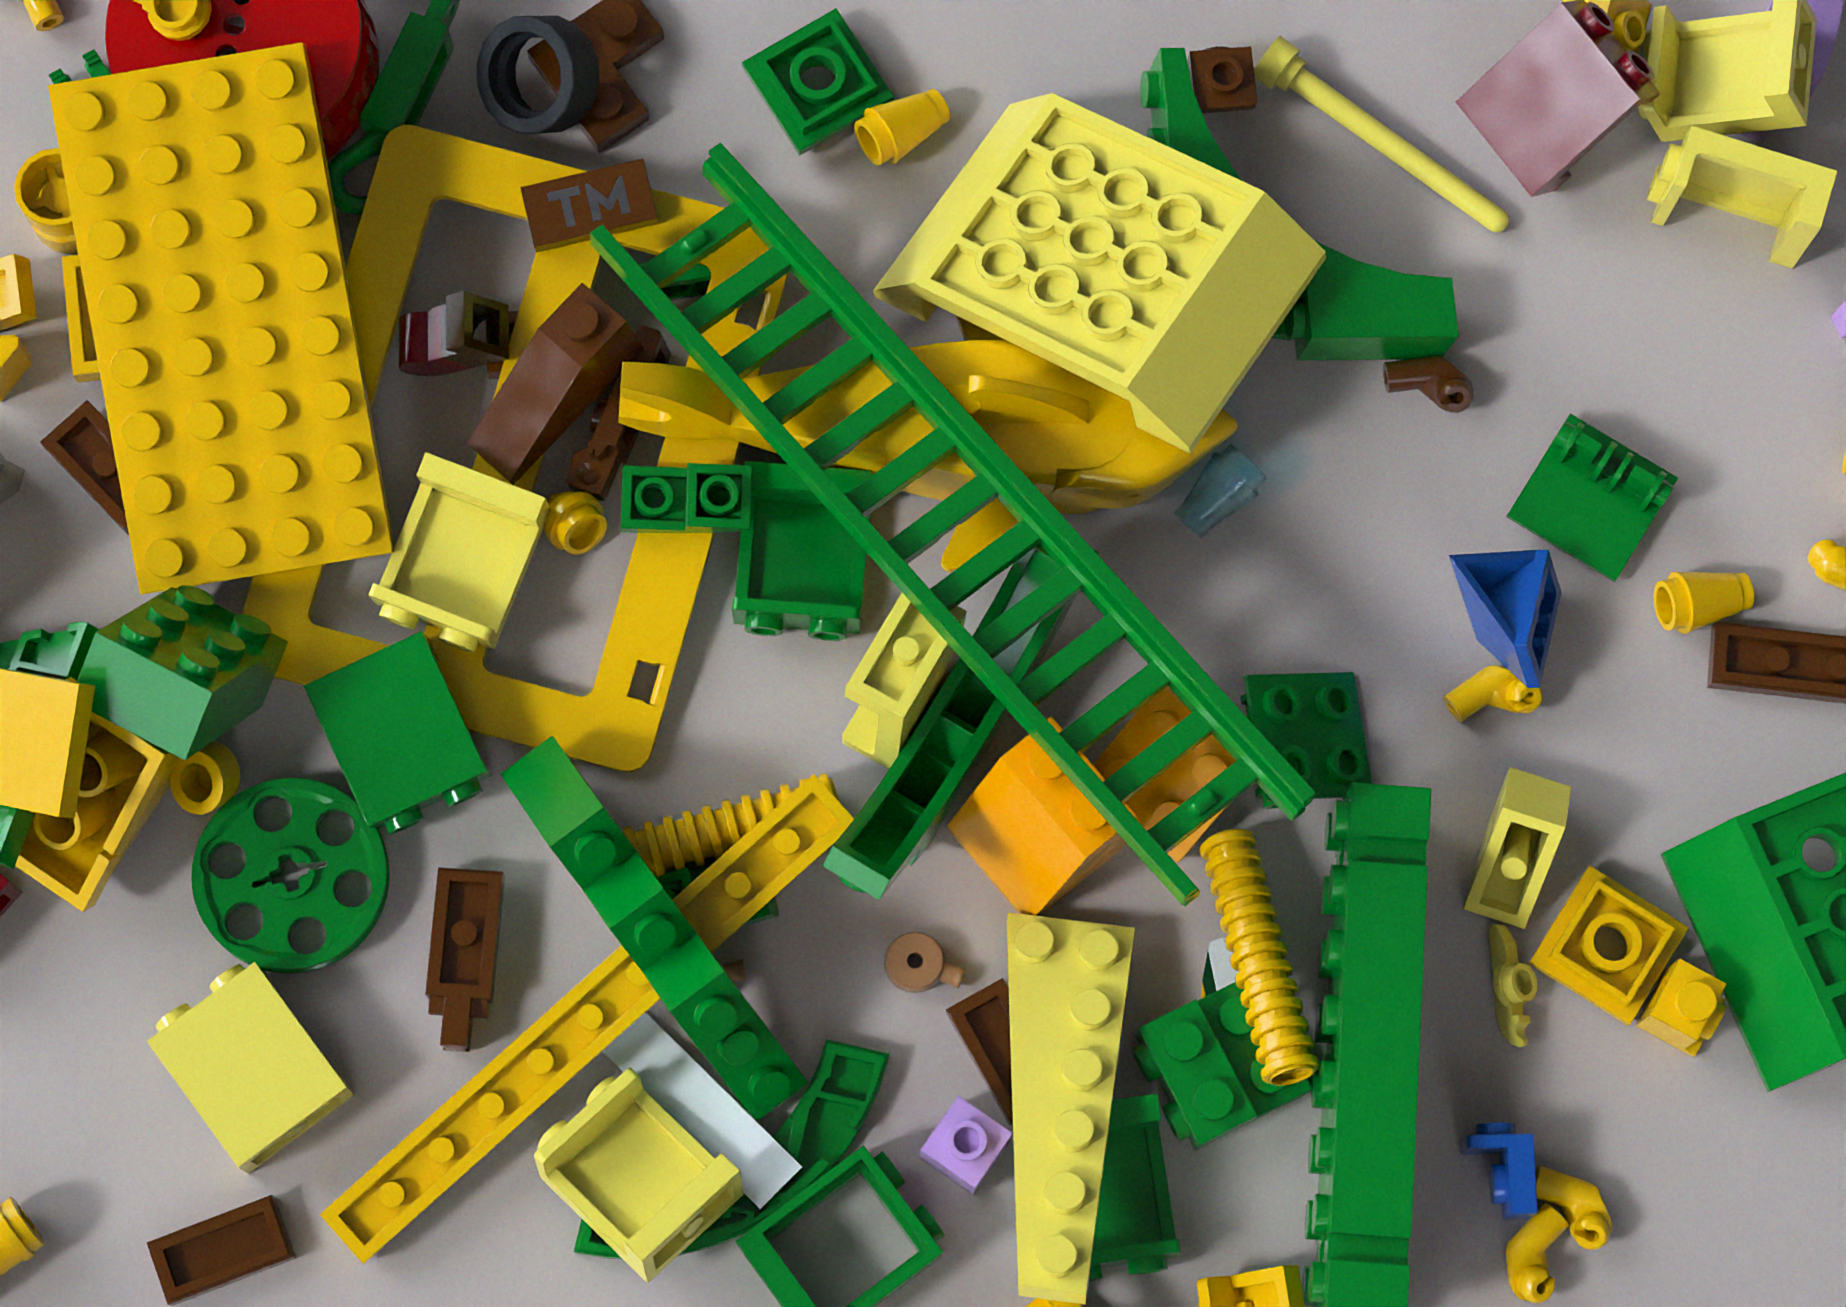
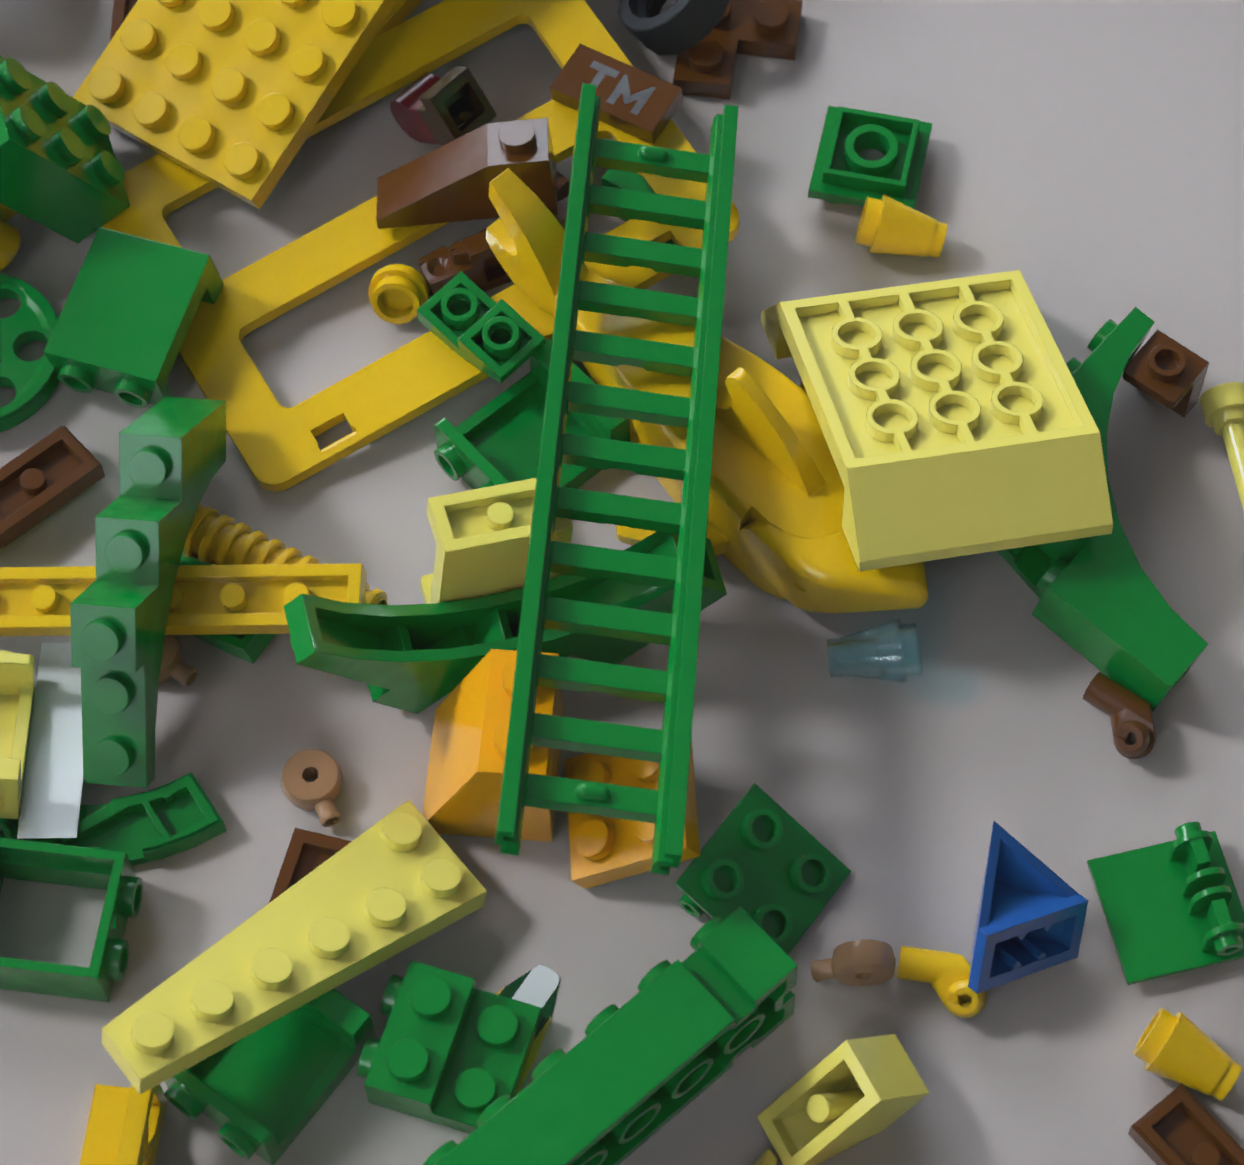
camera: 50 degrees right, 15 degrees down
light yellow panel [368,452,551,653] -> none
lavender brick [920,1095,1013,1195] -> none
yellow piece [1199,829,1320,1086] -> none
none -> medium nougat piece [810,940,896,986]

